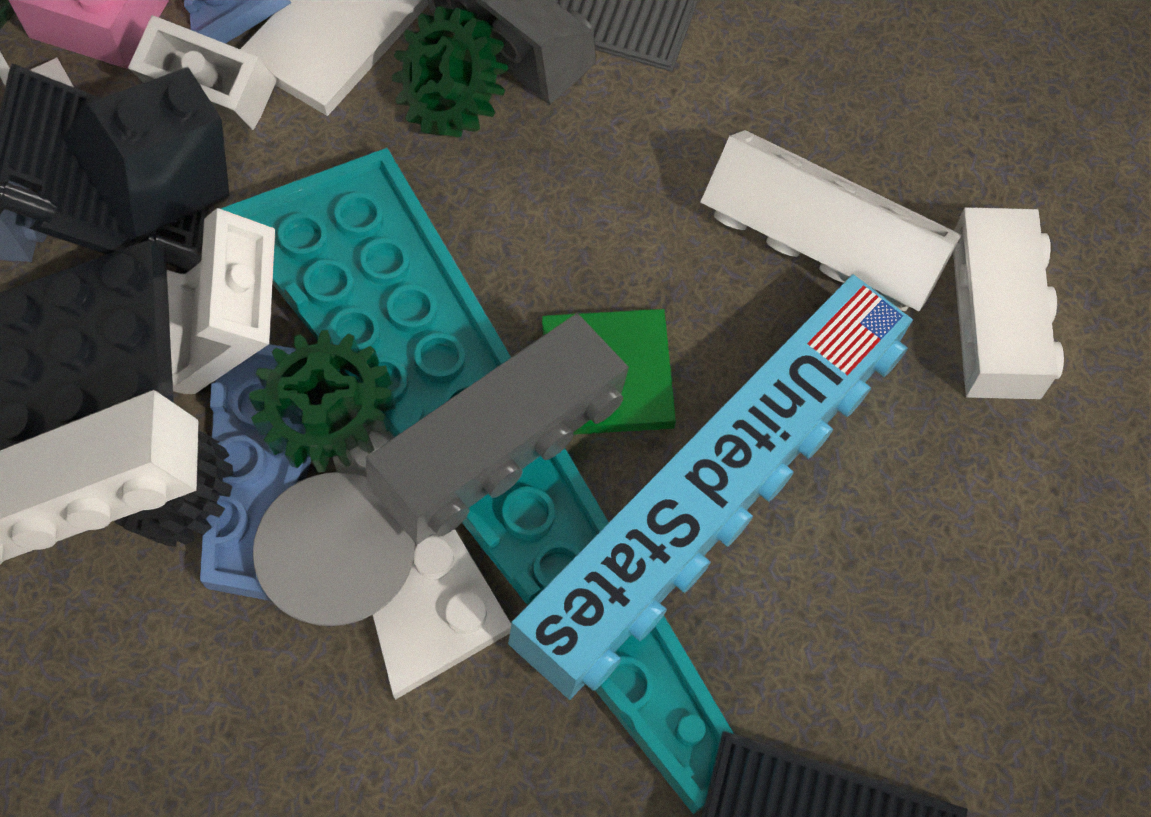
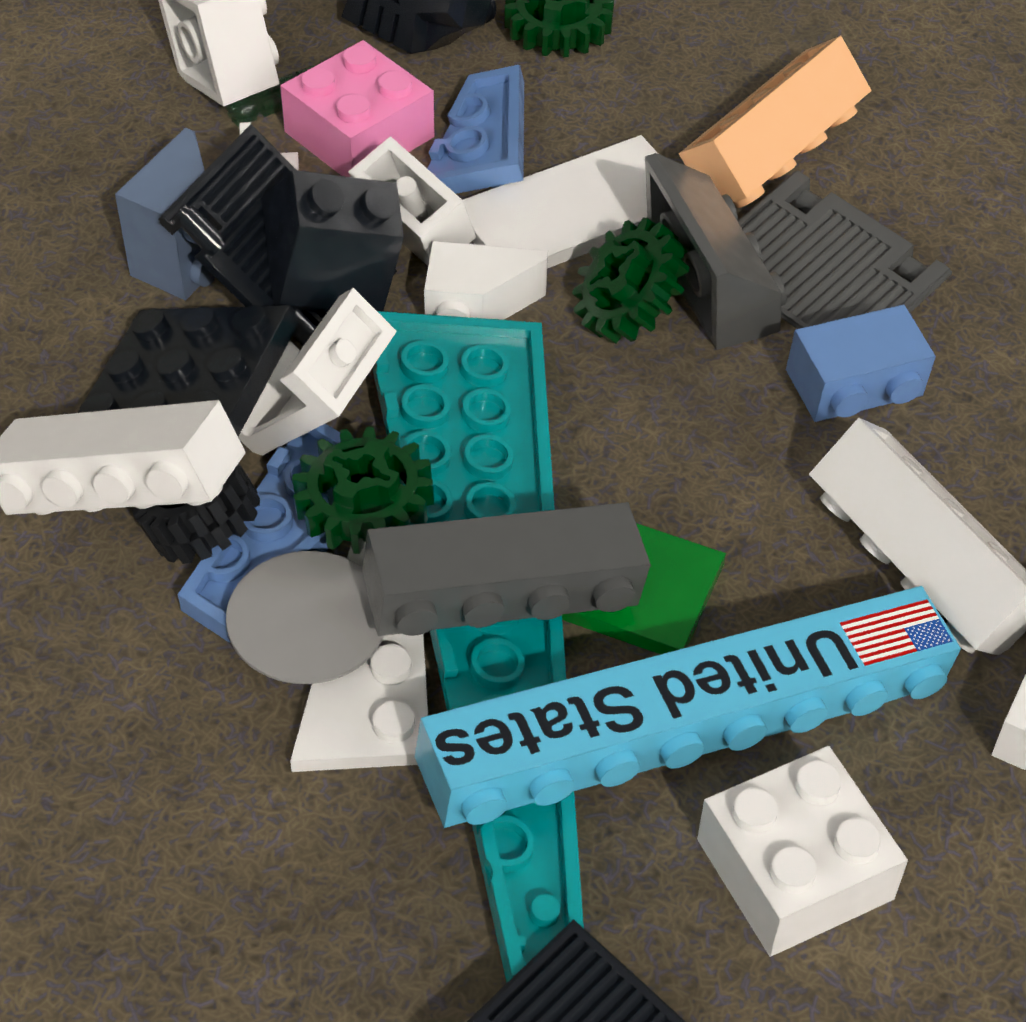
camera: 25 degrees right, 15 degrees down
none -> white slope [424,241,548,320]
none -> white brick [697,746,908,957]
none -> medium blue brick [786,305,936,422]

